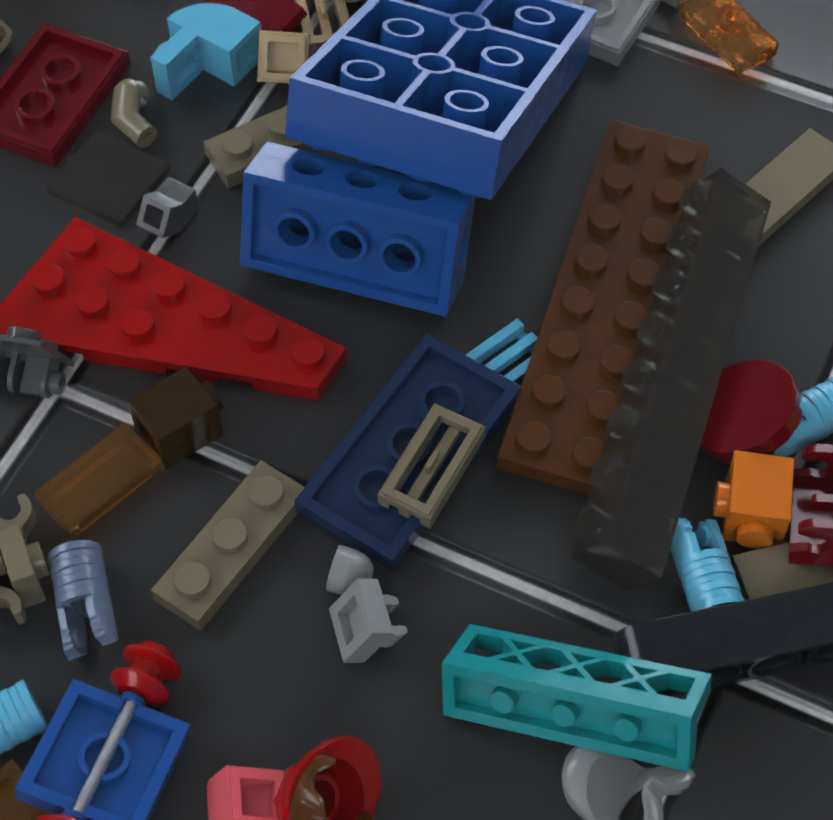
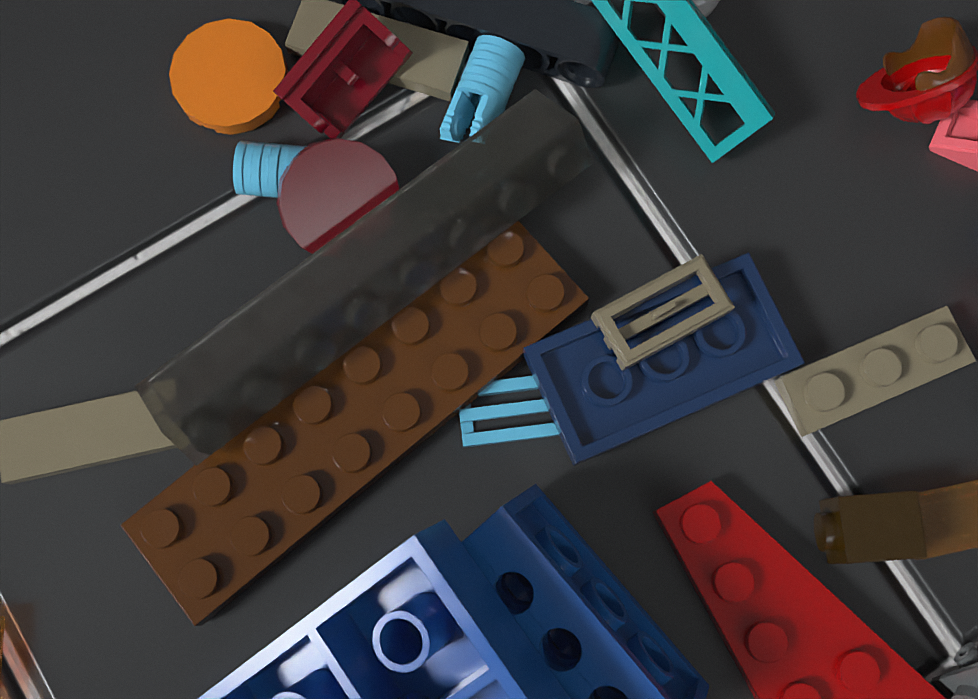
camera: 145 degrees left, 20 degrees up
light grey hinge [326,545,373,595] -> none
light grey tile [329,578,408,663] -> none
orange brick [713,450,794,549] -> none

